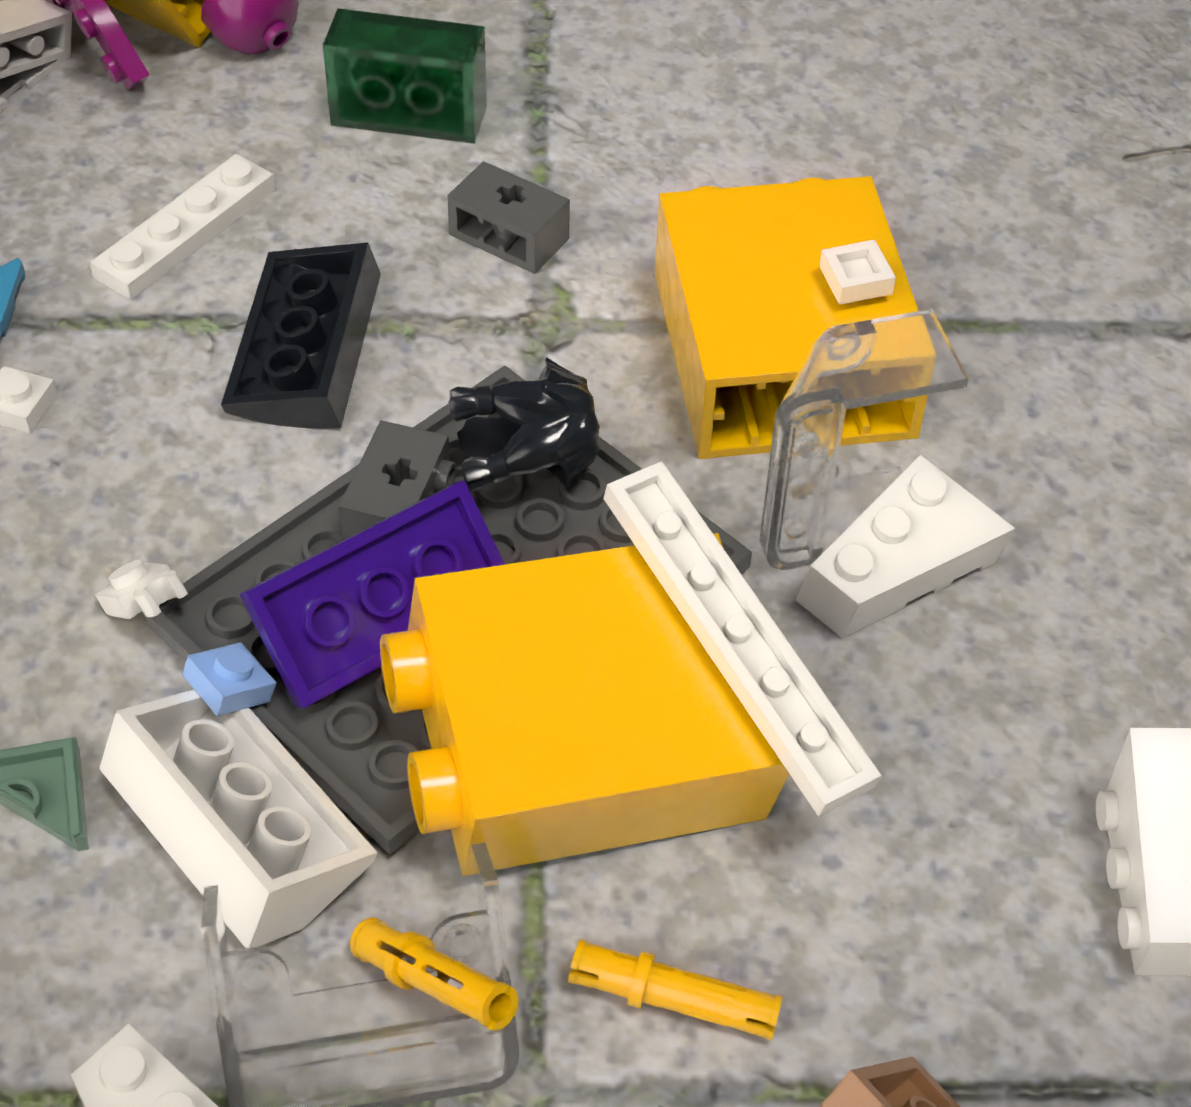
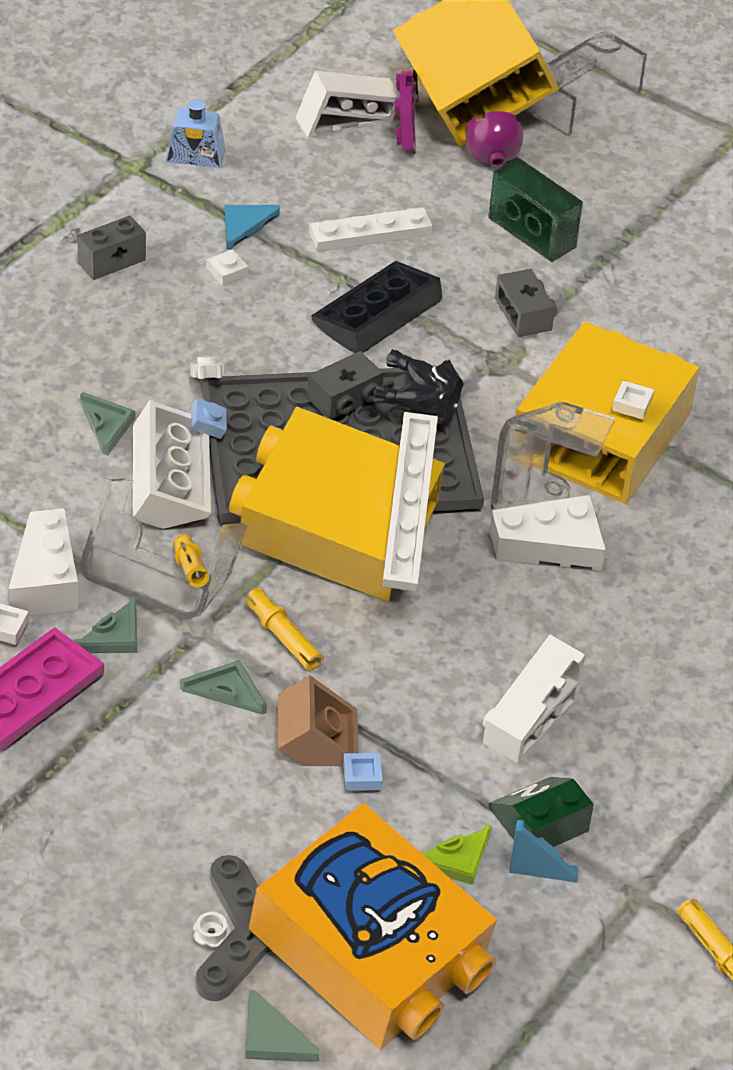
camera: 35 degrees right, 5 degrees down
dark purple plate [239,480,505,708] -> none

